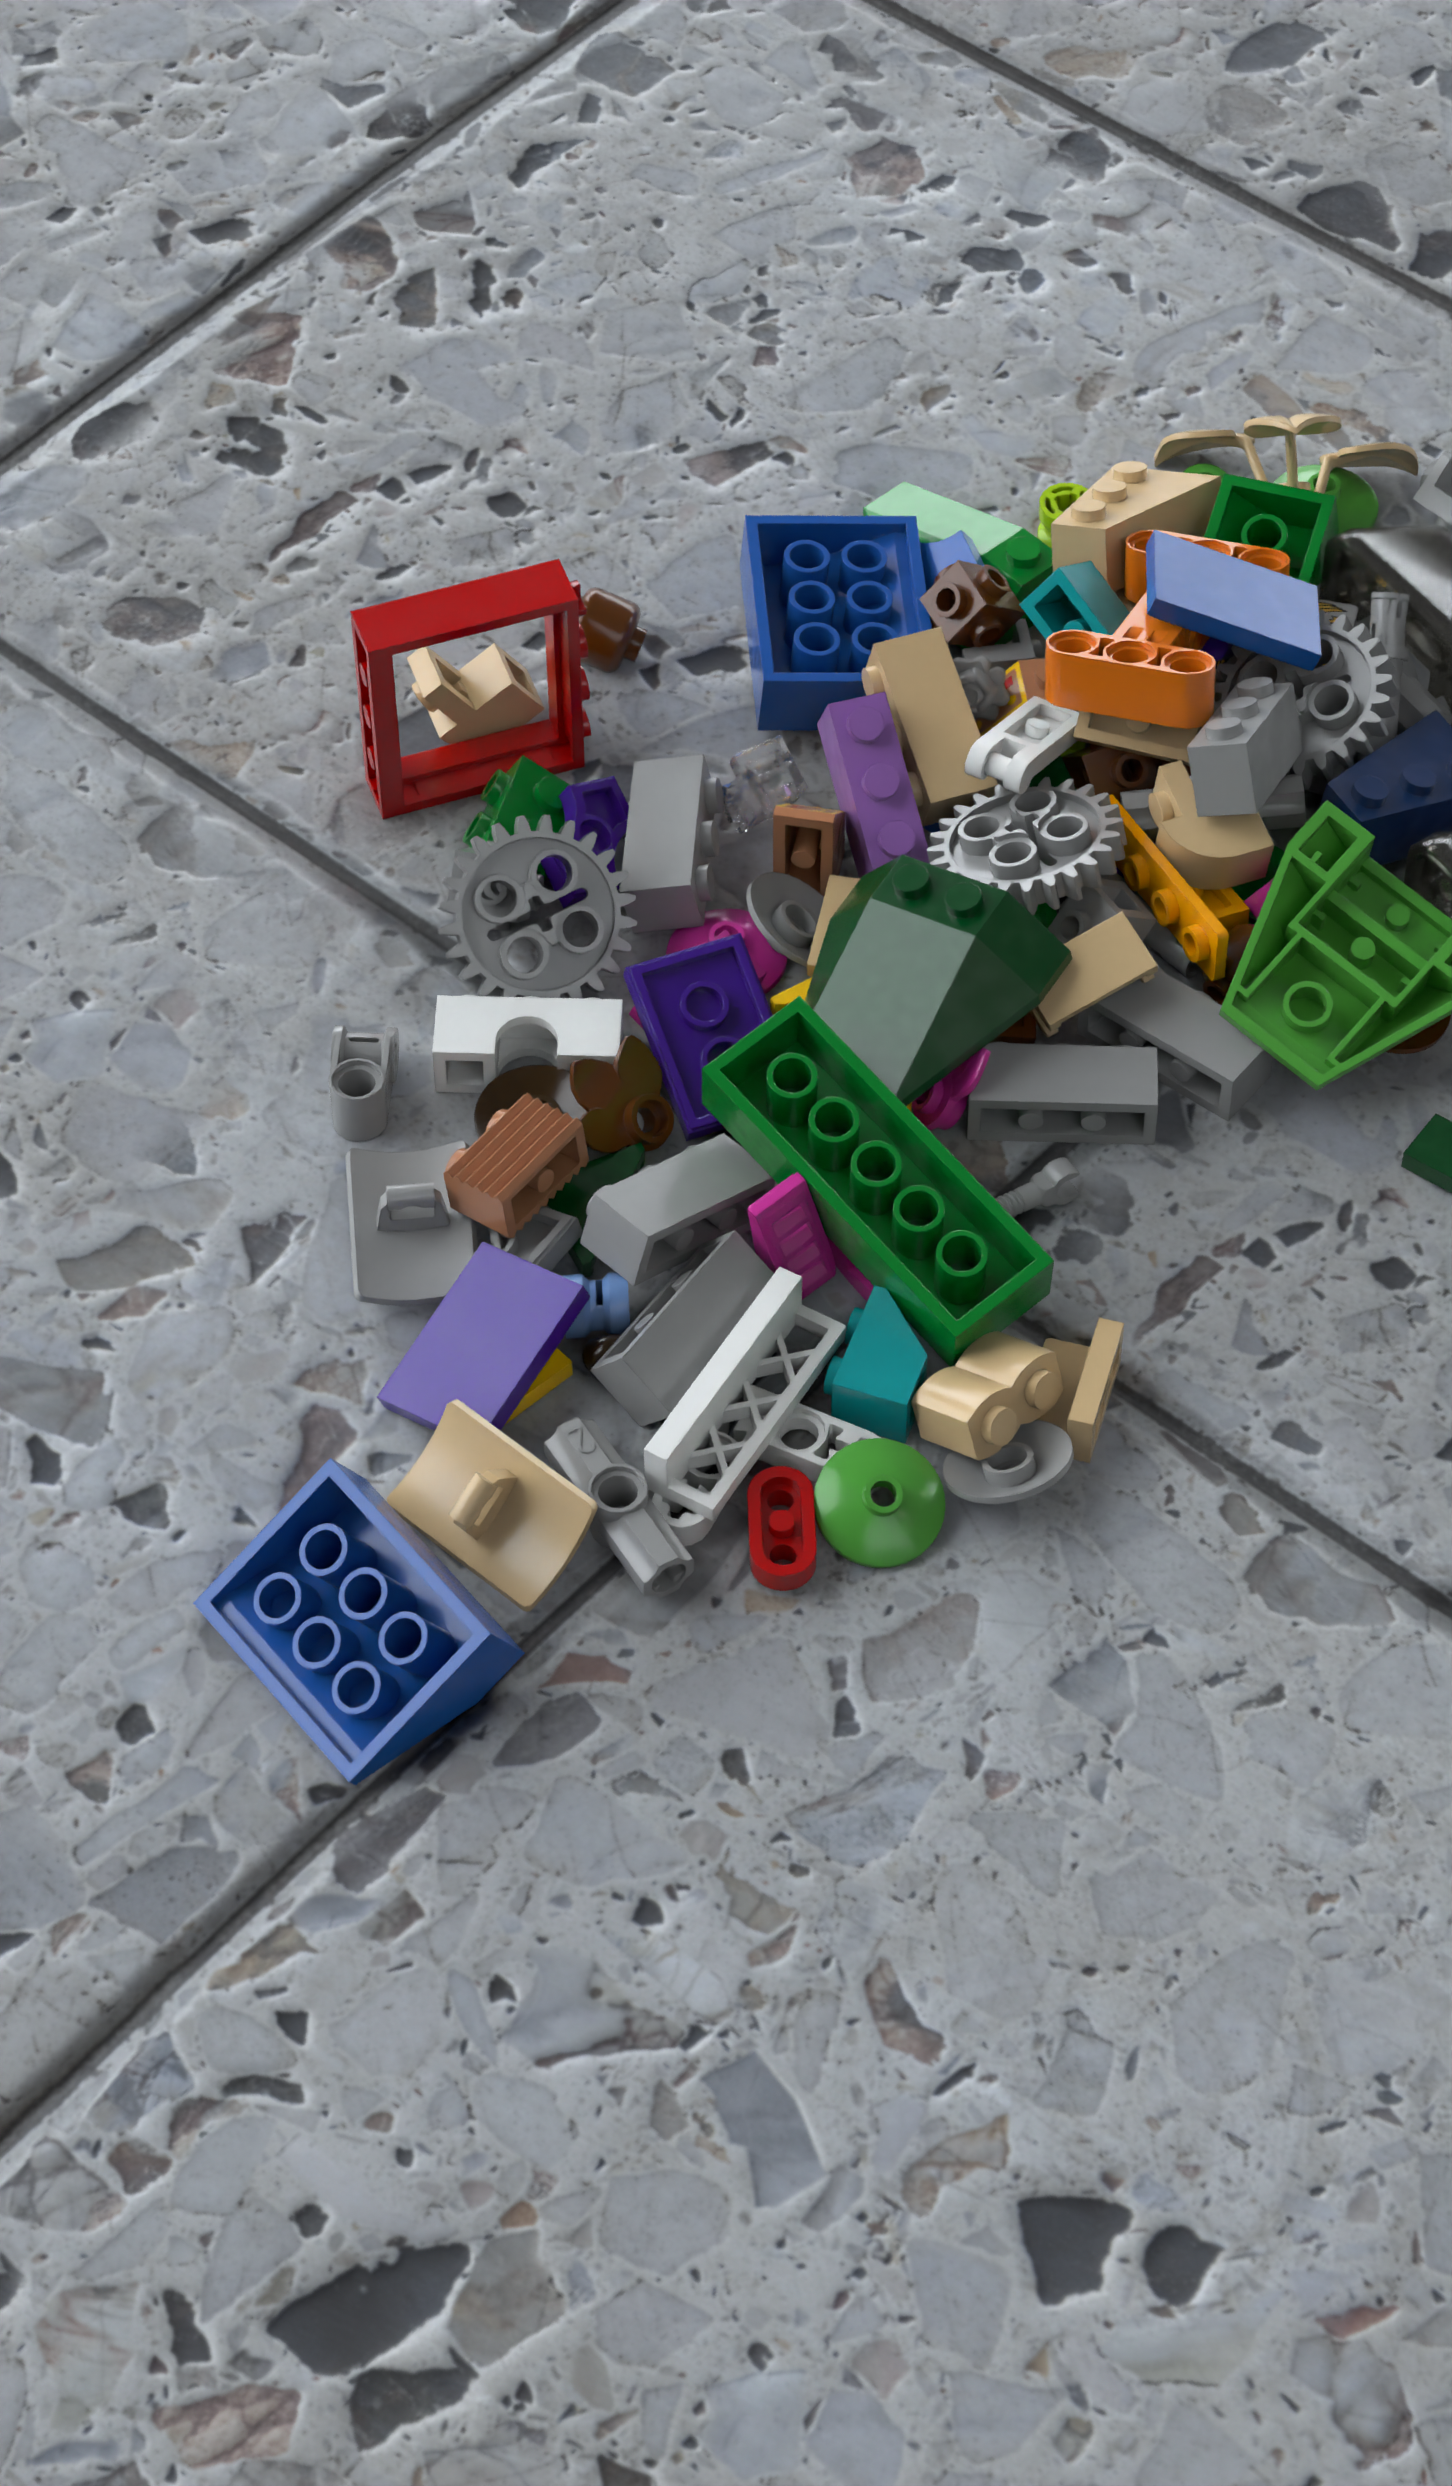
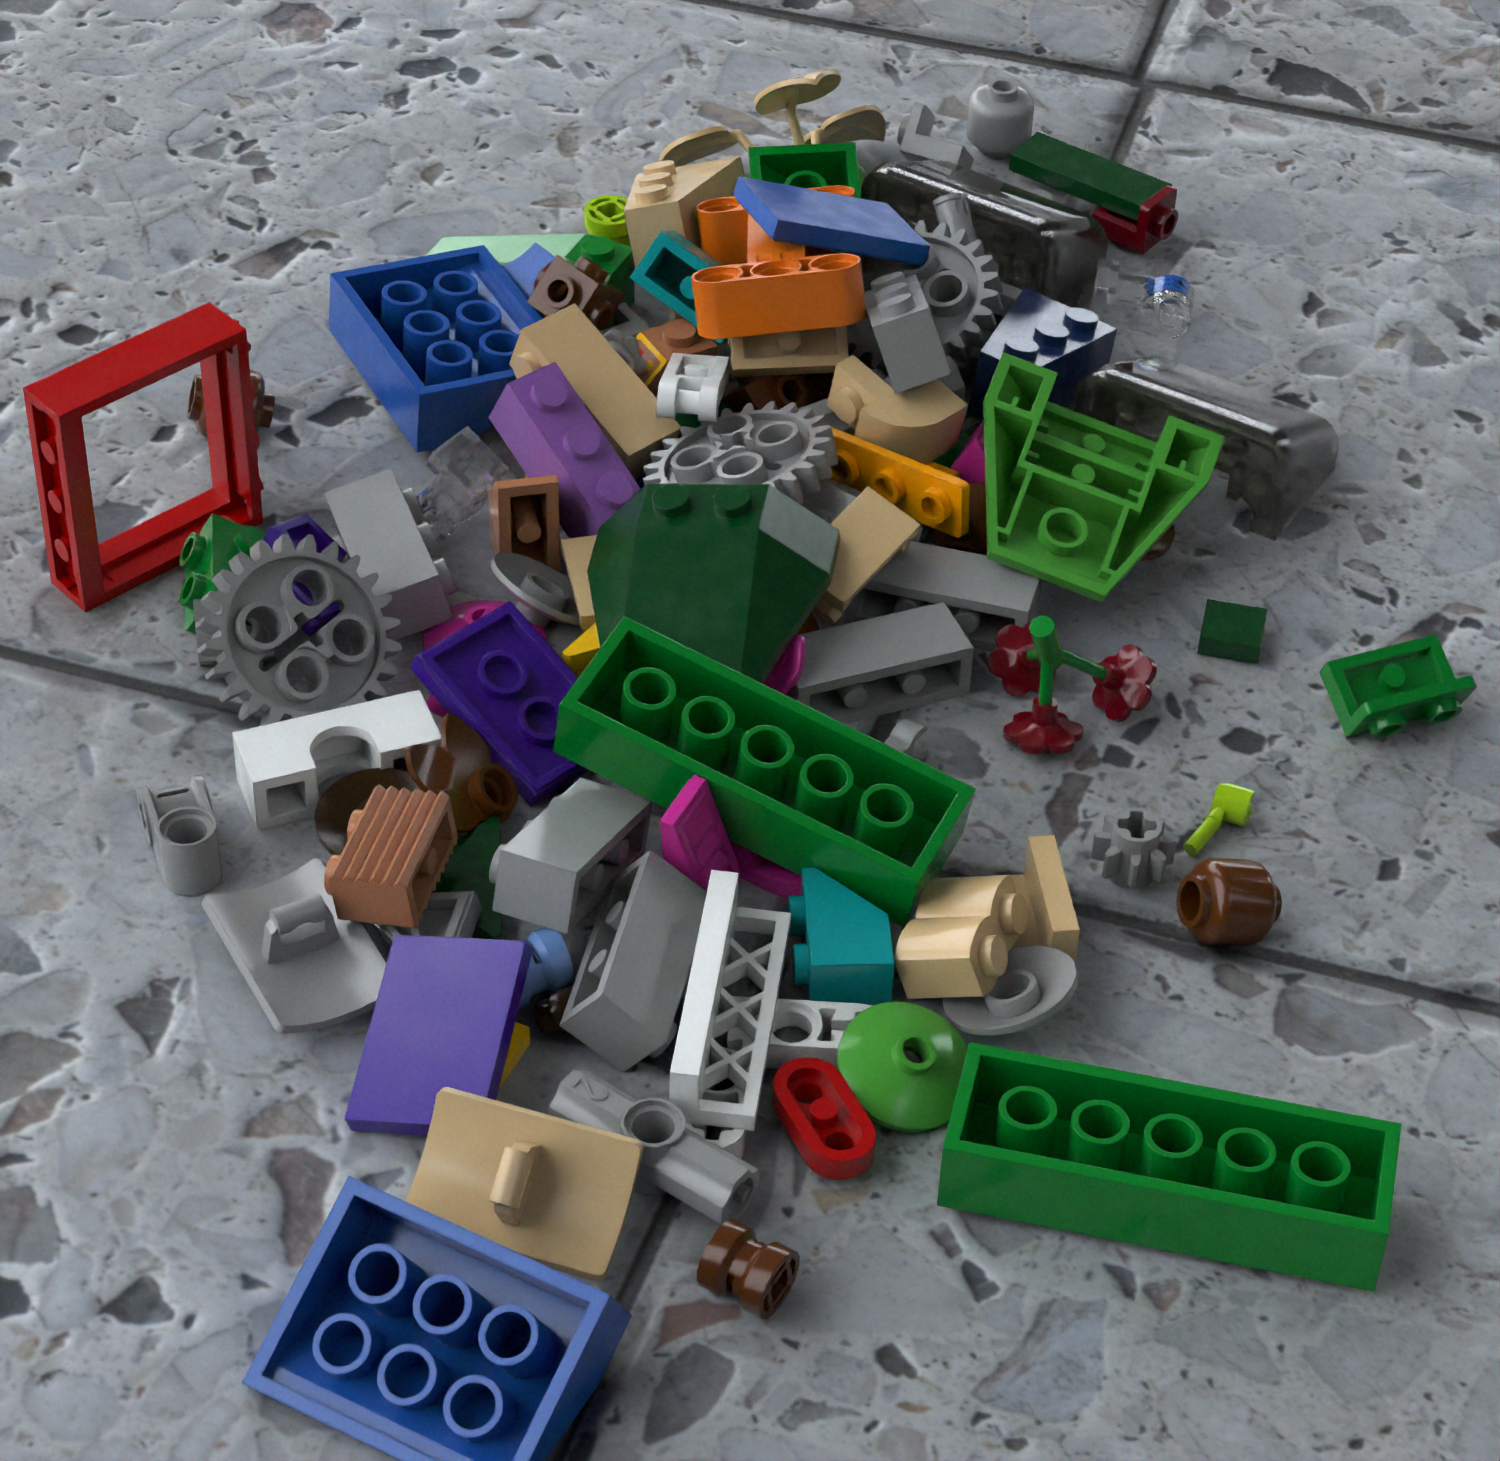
camera: 25 degrees left, 10 degrees down
tan brick [407,643,545,744] -> none
none -> reddish brown wheel [696,1219,800,1319]
none -> green brick [937,1042,1402,1292]
none -> dark red plant [987,615,1157,754]
none -> light grey gear [1091,807,1177,889]
none -> reddish brown head [1176,858,1282,946]
none -> lime hand [1183,782,1255,856]

